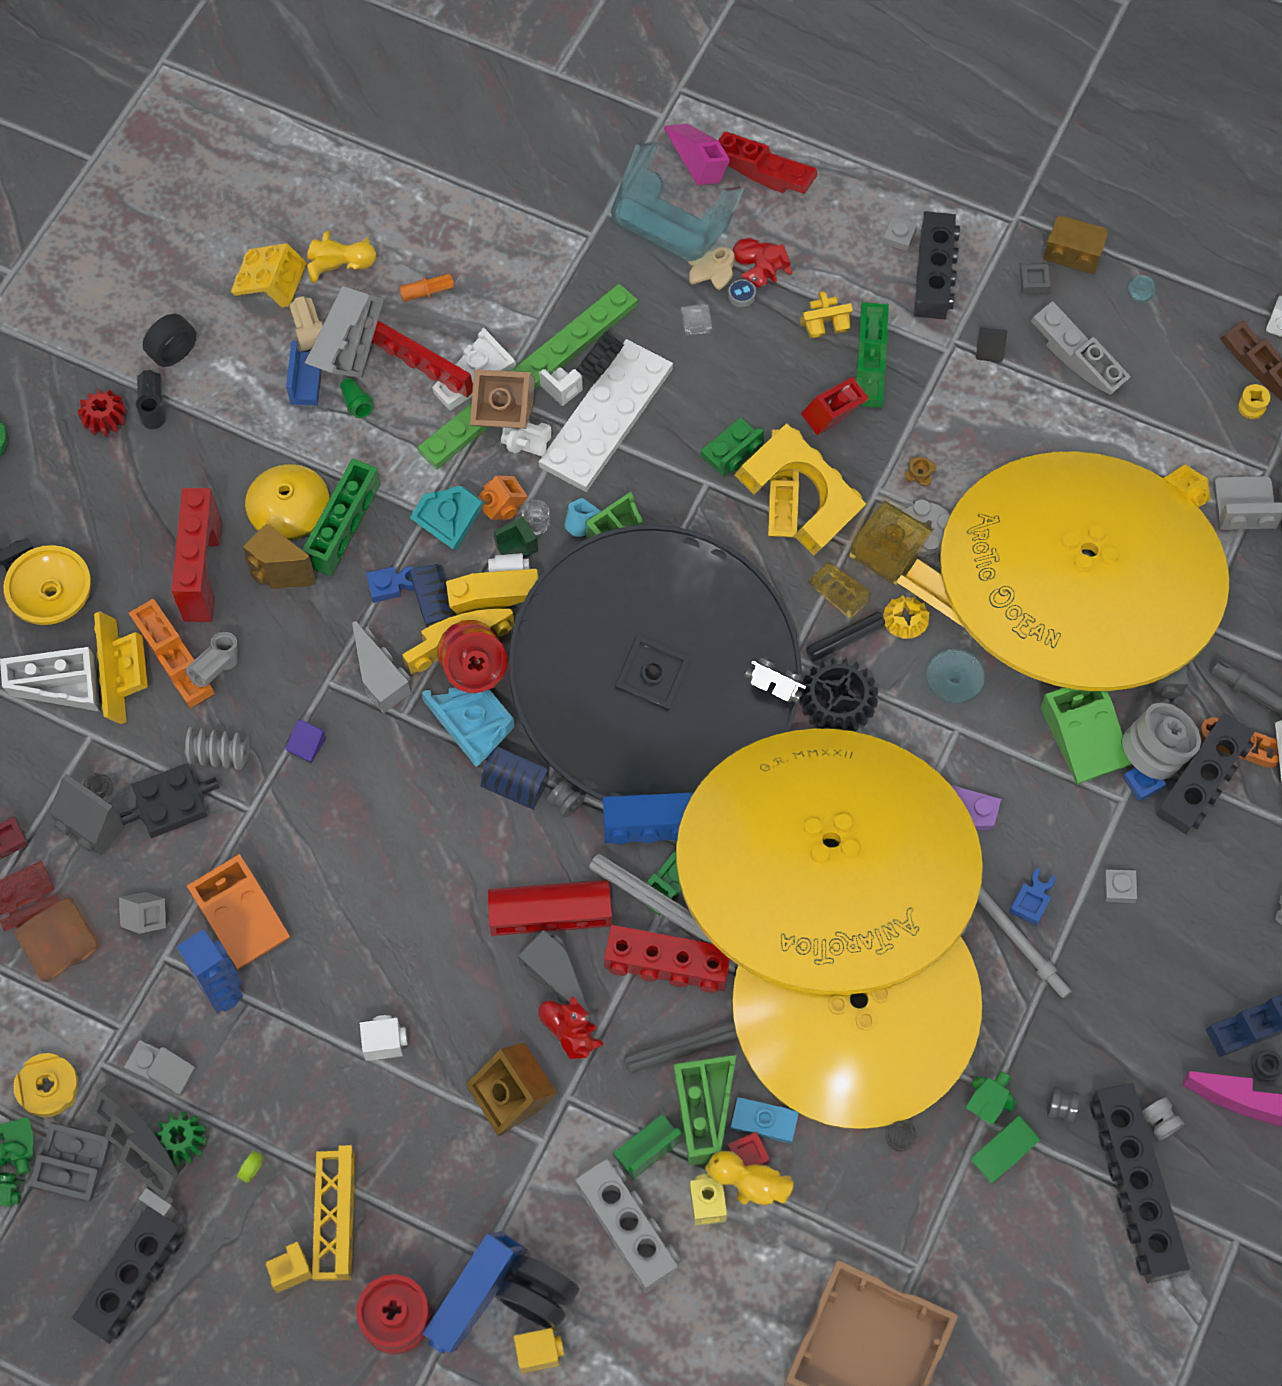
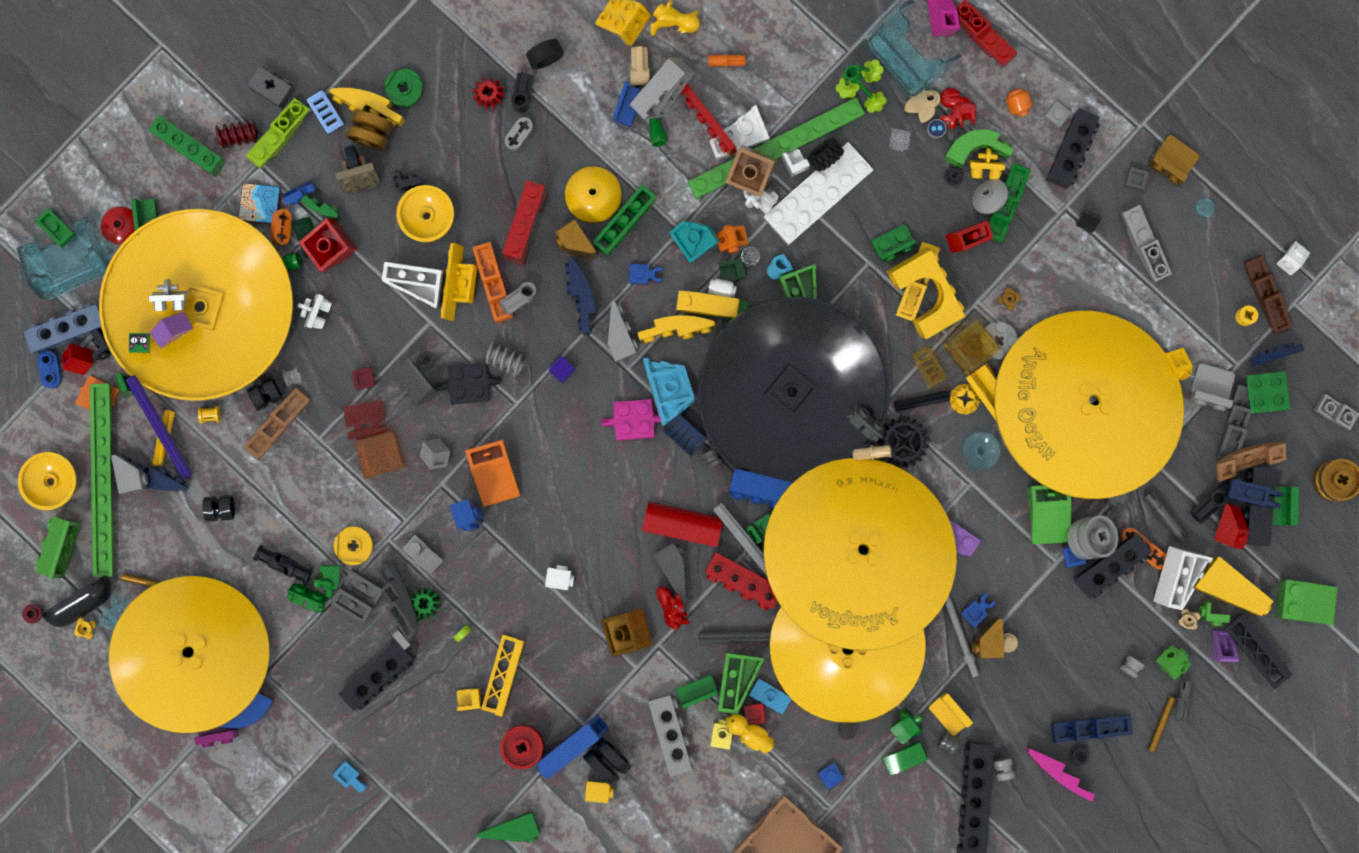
camera: 10 degrees right, 20 degrees up
dark blue brick [410,564,457,628] -> none
red wheel [437,620,507,693] -> none
light grey plate [1104,869,1137,903] -> none
none -> light grey beam [505,117,533,151]
none -> dark blue slope [565,258,597,335]
none -> dark pink plate [601,399,661,441]
none -> blue plate [817,762,844,790]
none -> lime plant [836,59,887,113]
none -> tan axle [853,445,892,460]
none -> yellow panel [928,692,973,736]
none -> bright green arch [944,129,1014,168]
none -> black plate [944,167,963,186]
none -> pearl gold slope [971,618,1004,659]
none -> light grey dish [972,179,1008,214]
none -> tan plate [1004,633,1018,652]
none -> orange head [1005,87,1033,117]

